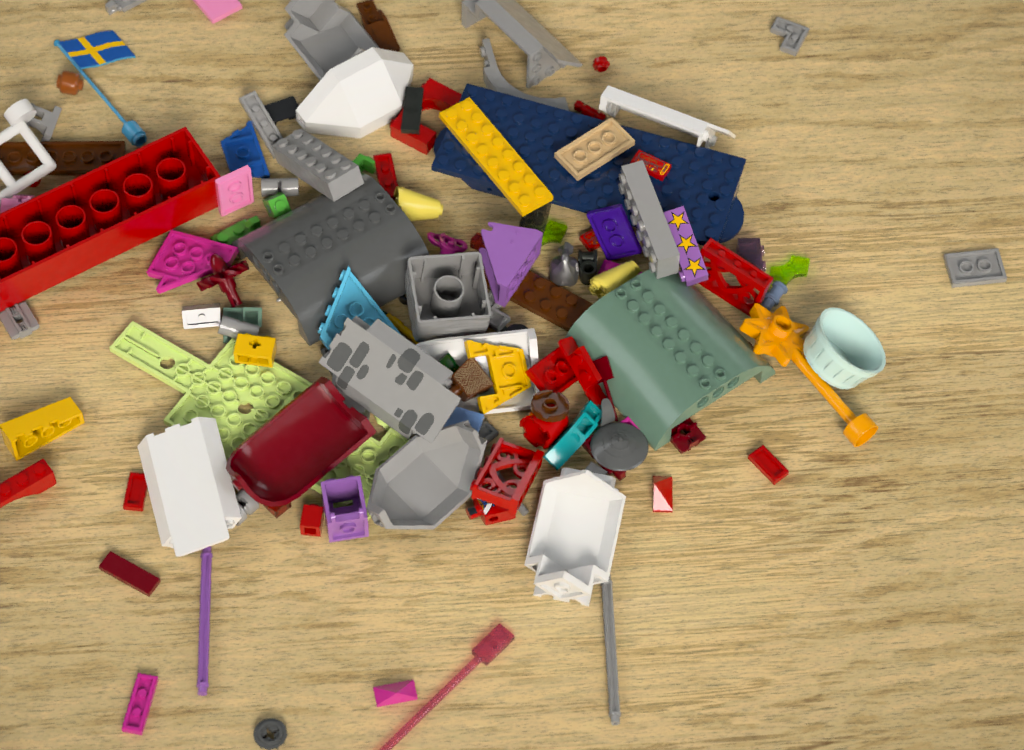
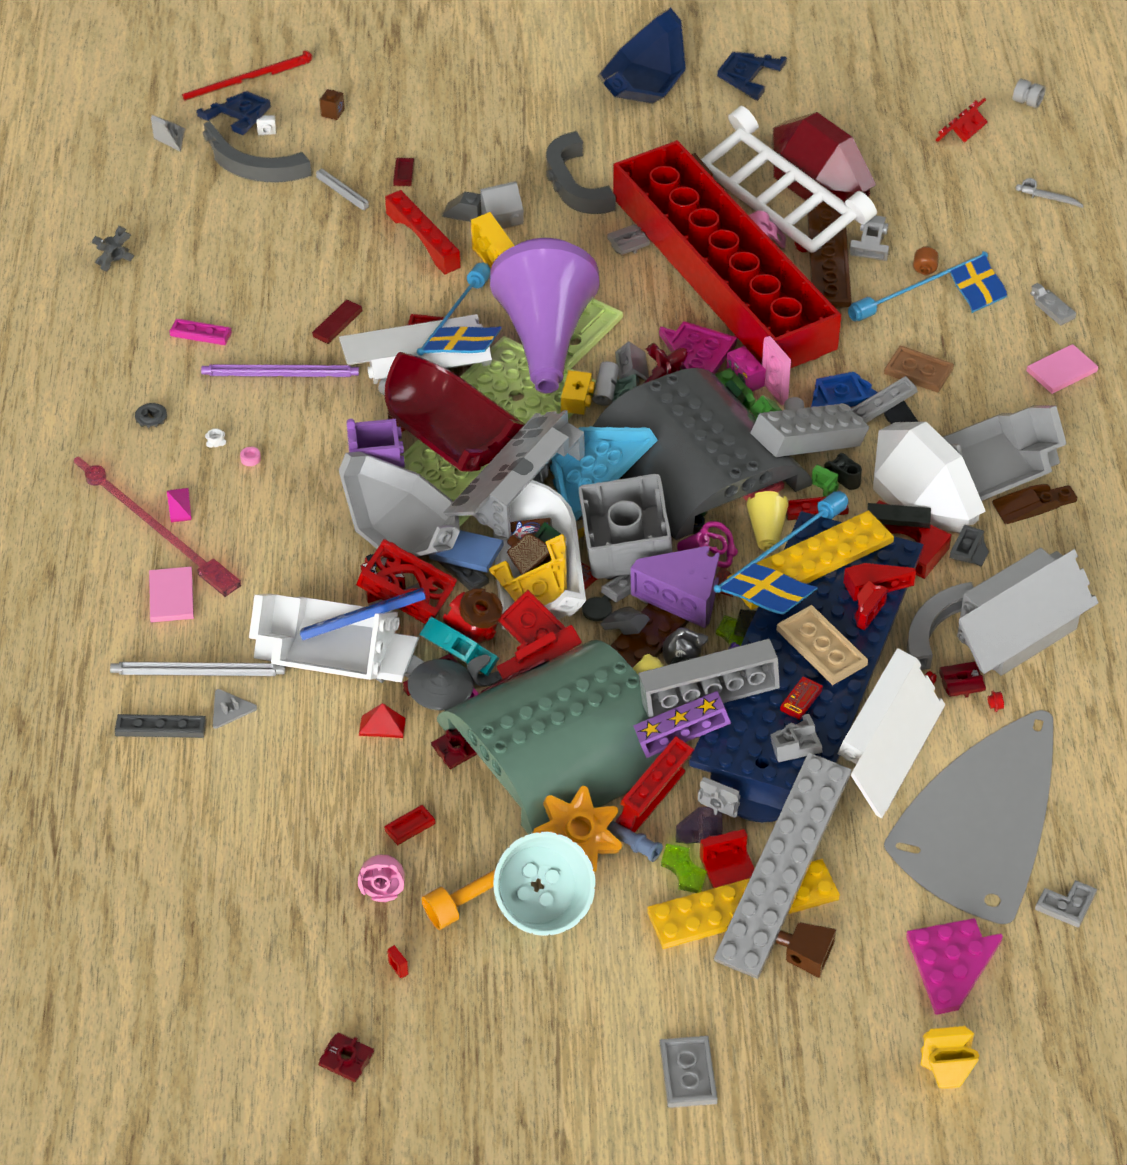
camera: 95 degrees right, 10 degrees down
none -> dark grey tile [115,714,207,738]
none -> bright pink tile [149,567,194,622]
none -> white plate [205,429,226,448]
none -> light grey piece [213,689,257,729]
none -> bright pink tile [240,447,261,466]
none -> tile [300,588,426,641]
none -> dark red piece [319,1032,374,1083]
none -> bright pink cylinder [358,854,405,902]
none -> red tile [387,945,409,979]
none -> flag [417,263,502,356]
none -> medium lavender piece [490,238,599,393]
none -> dark grey slope [600,606,650,635]
none -> yellow plate [647,859,840,949]
none -> light grey piece [698,777,740,818]
none -> red bracket [700,829,755,888]
none -> flag [714,491,849,614]
none -> light grey plate [714,752,852,979]
none -> dark green tile [725,380,747,404]
none -> dark pink brick [727,346,766,392]
none -> light grey slope [771,714,822,762]
none -> reddish brown torso [776,922,836,978]
none -> pearl dark grey piece [824,453,862,490]
none -> red slope [844,563,916,601]
none -> red slope [855,581,888,631]
none -> medium nougat tile [884,345,954,393]
none -> light grey piece [884,710,1053,924]
none -> dark pink wing [906,918,1003,1015]
none -> yellow piece [920,1026,979,1089]
none -> dark red piece [939,661,986,698]
none -> dark grey slope [949,524,989,566]

